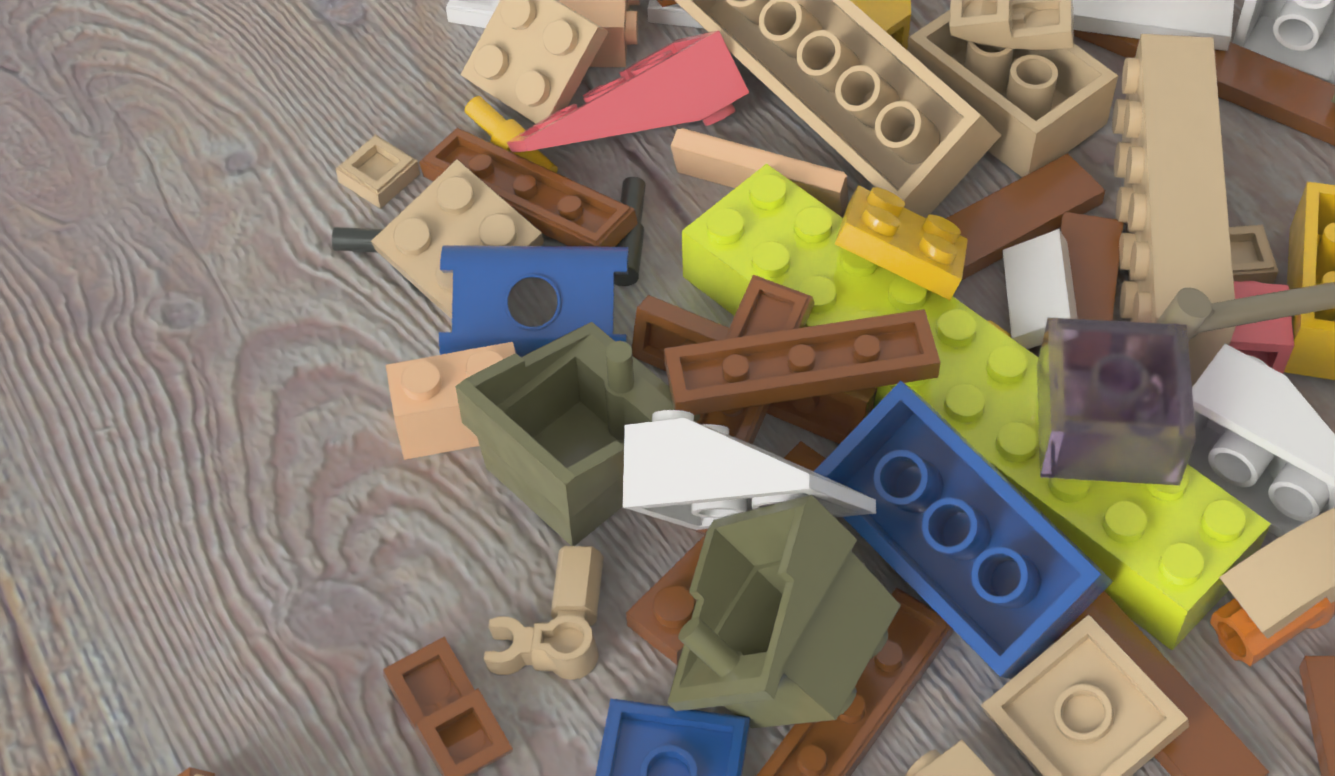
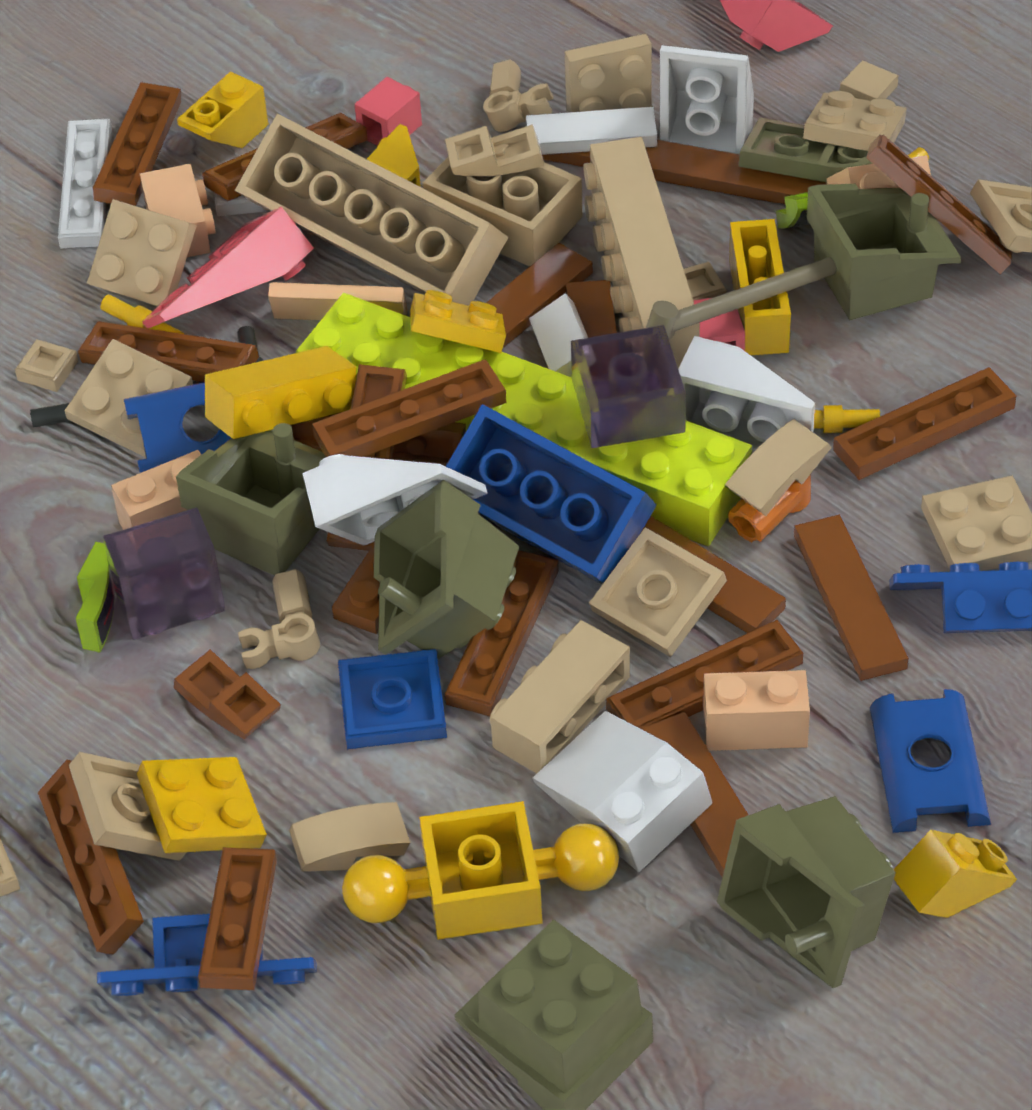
camera: 15 degrees left, 5 degrees down
none -> lime slope [75,542,115,653]
none -> clear purple brick [103,507,226,640]
none -> yellow brick [205,346,356,439]

